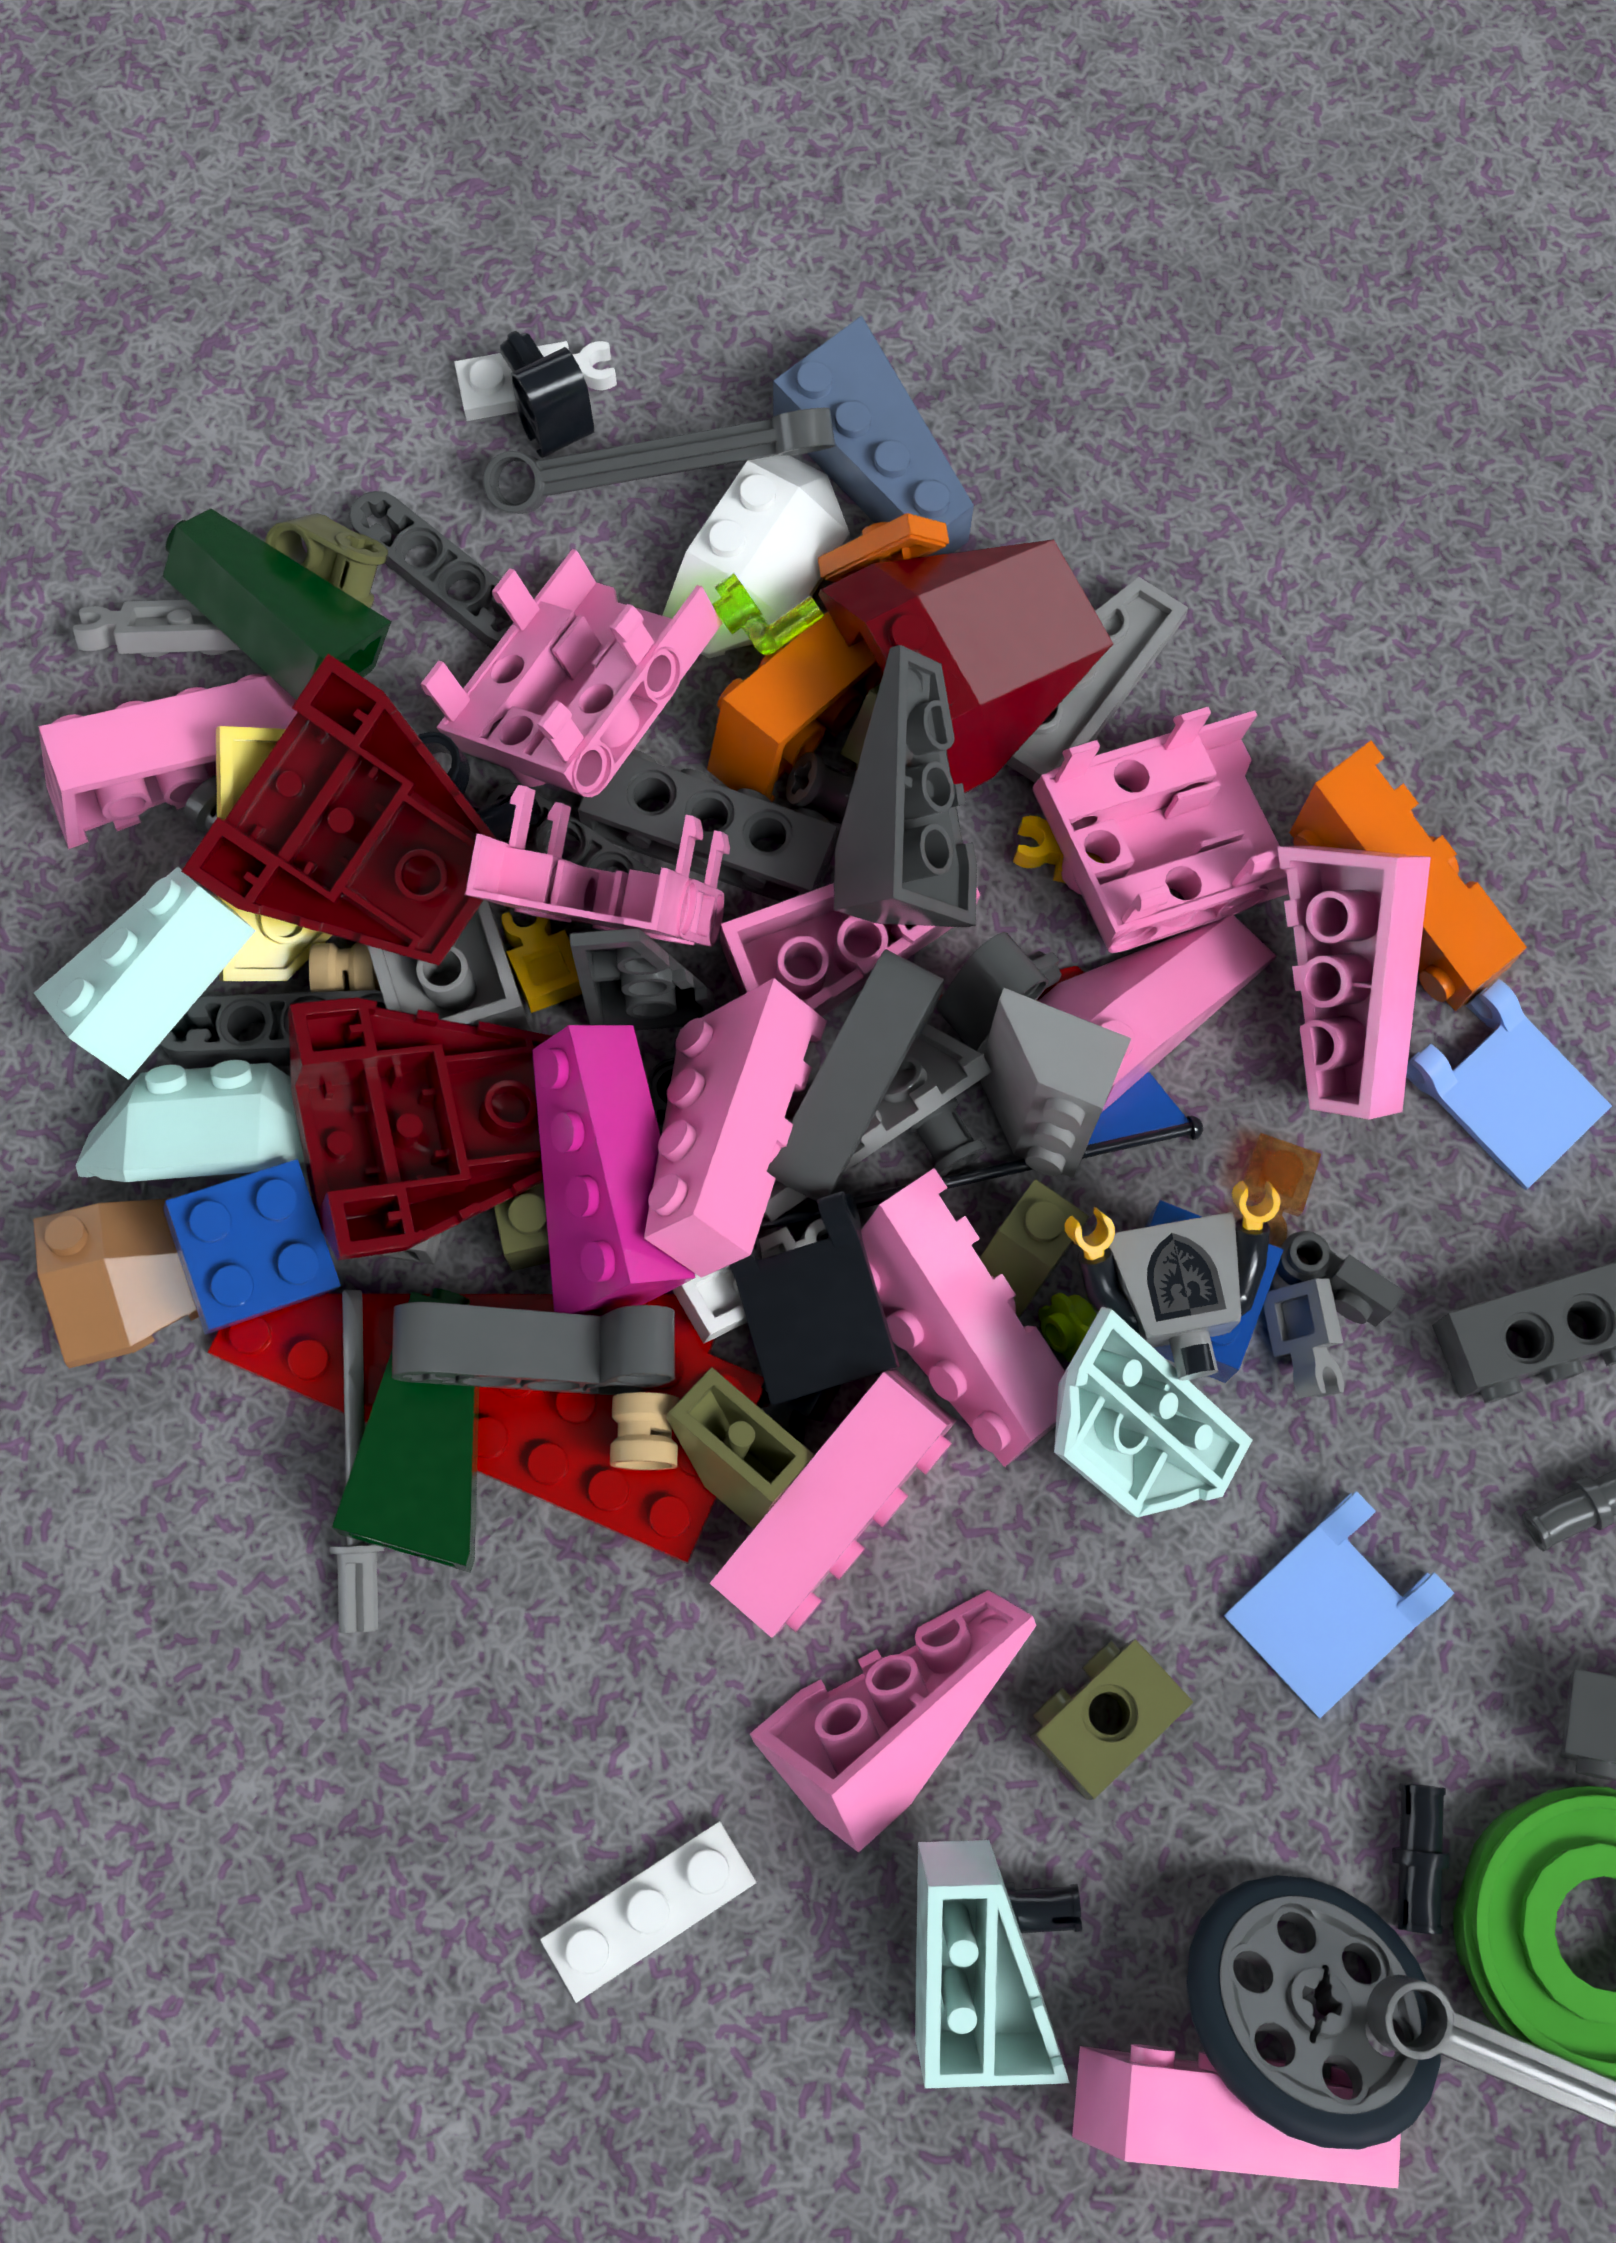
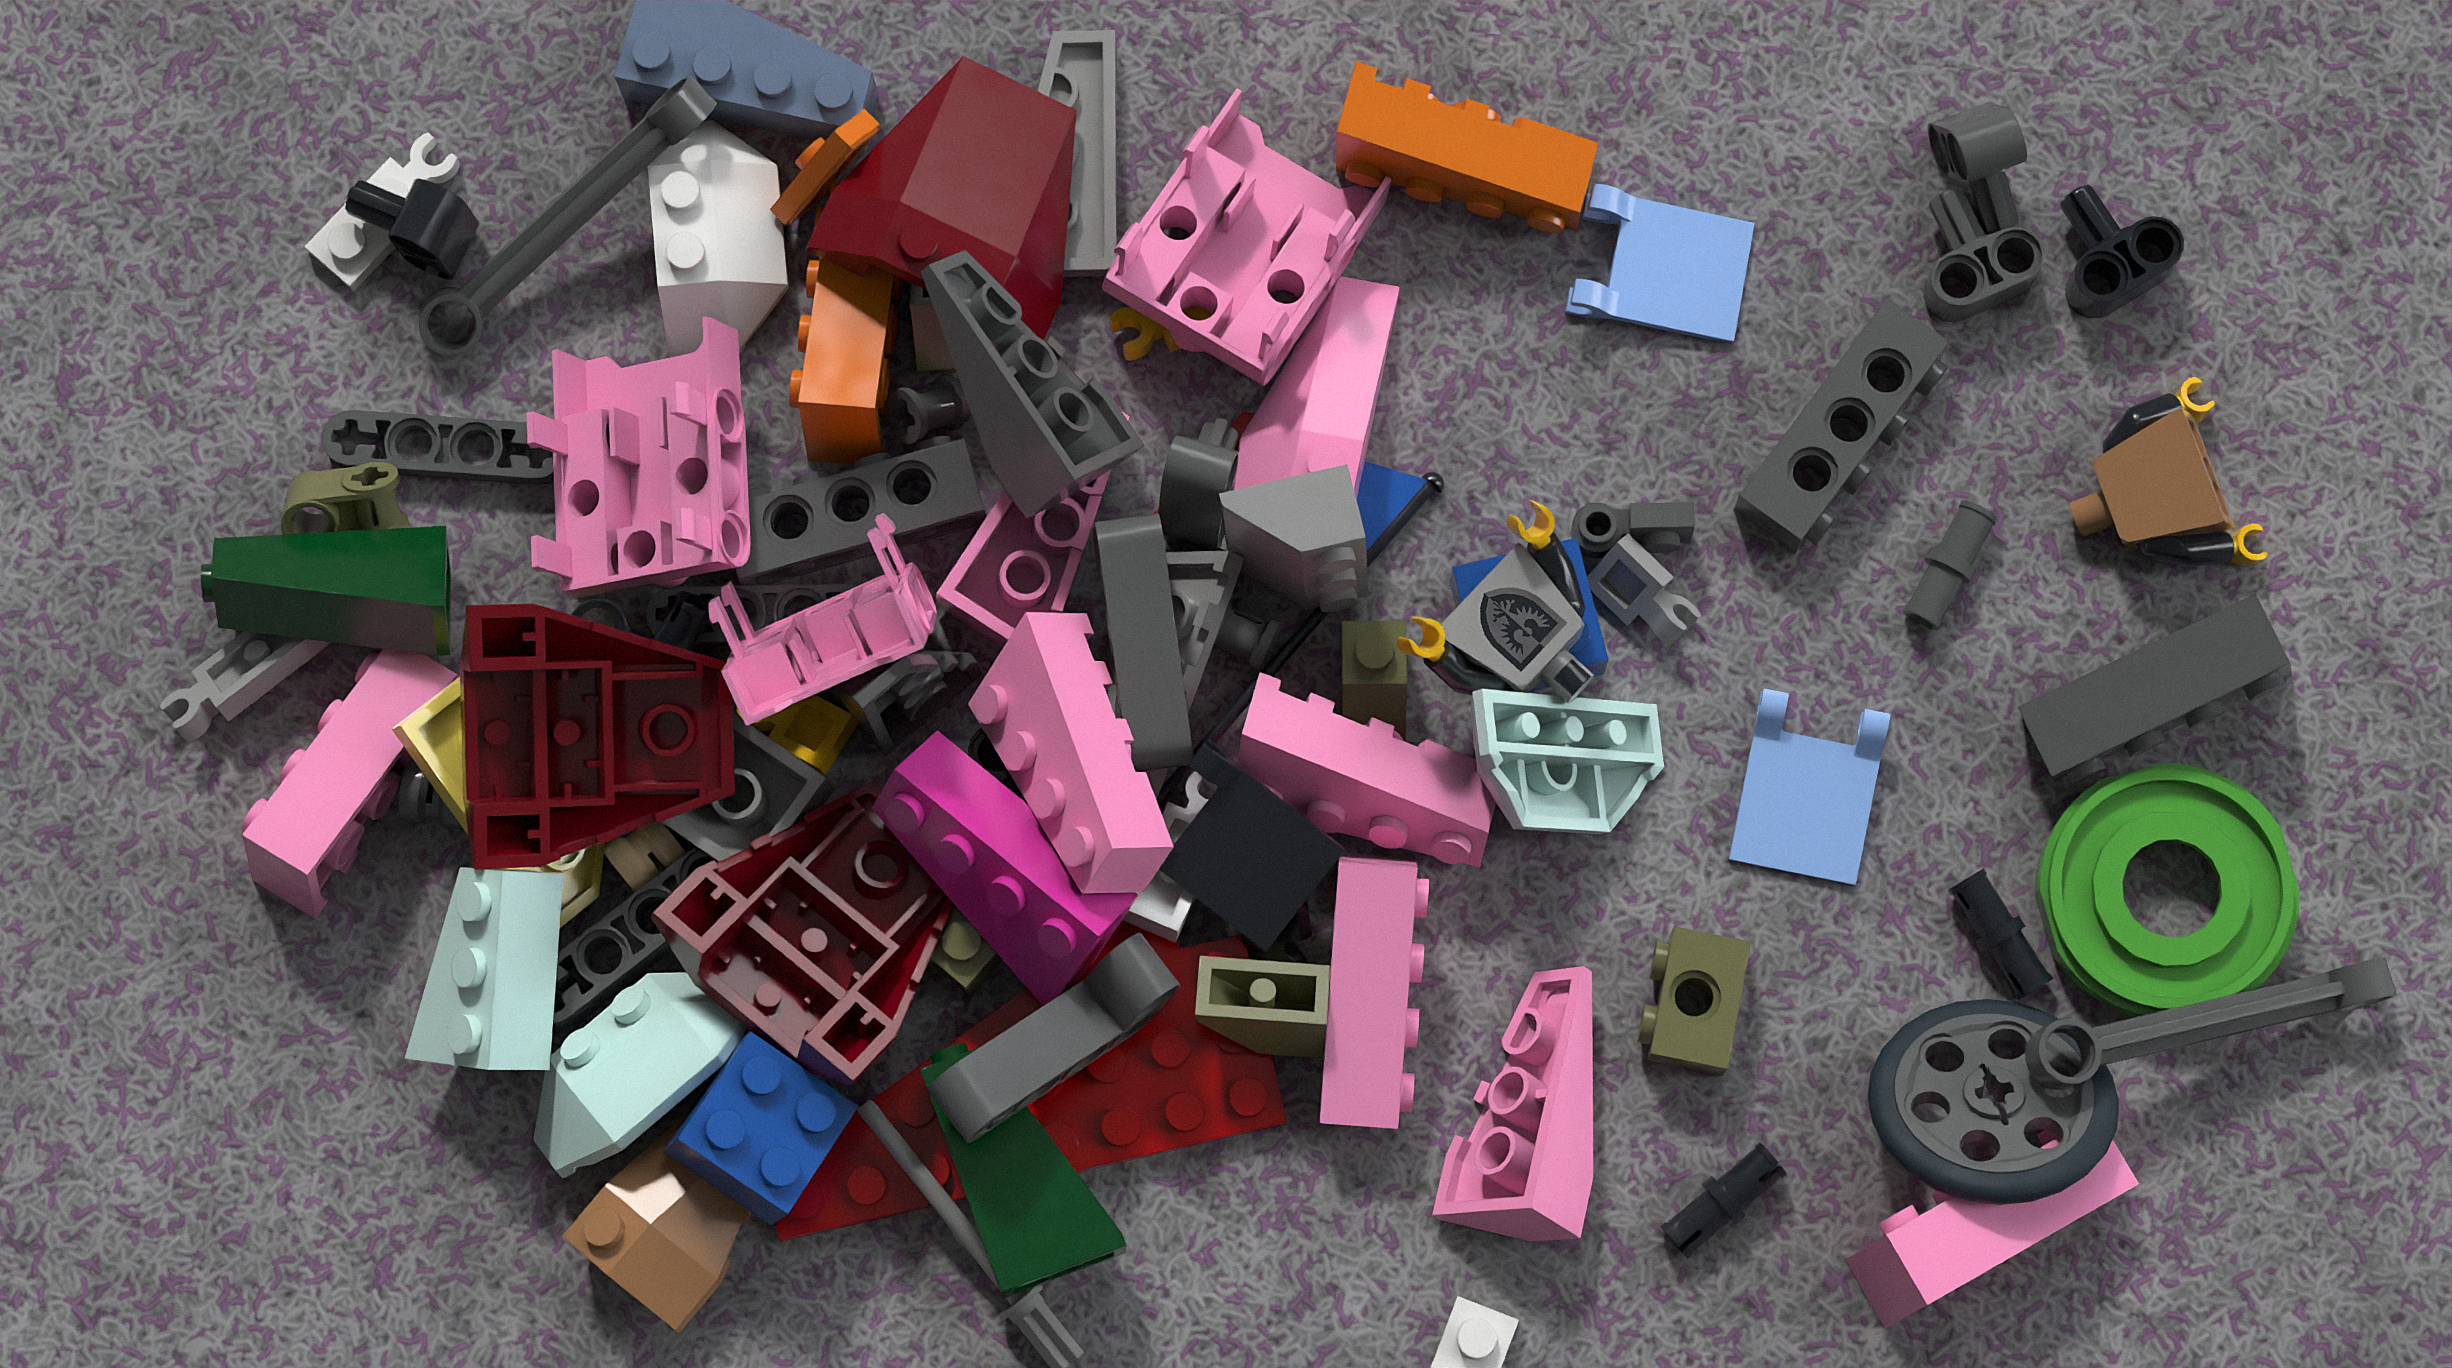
camera: 30 degrees left, 5 degrees up
tan wheel [610,1392,679,1470] -> none
clear neon green plate [712,573,825,655] -> none
light aqua wedge [915,1840,1070,2088] -> none
lime plate [1038,1292,1097,1362] -> none
clear orange plate [1240,1133,1321,1247] -> none
bright pink wedge [1277,846,1431,1119] -> none

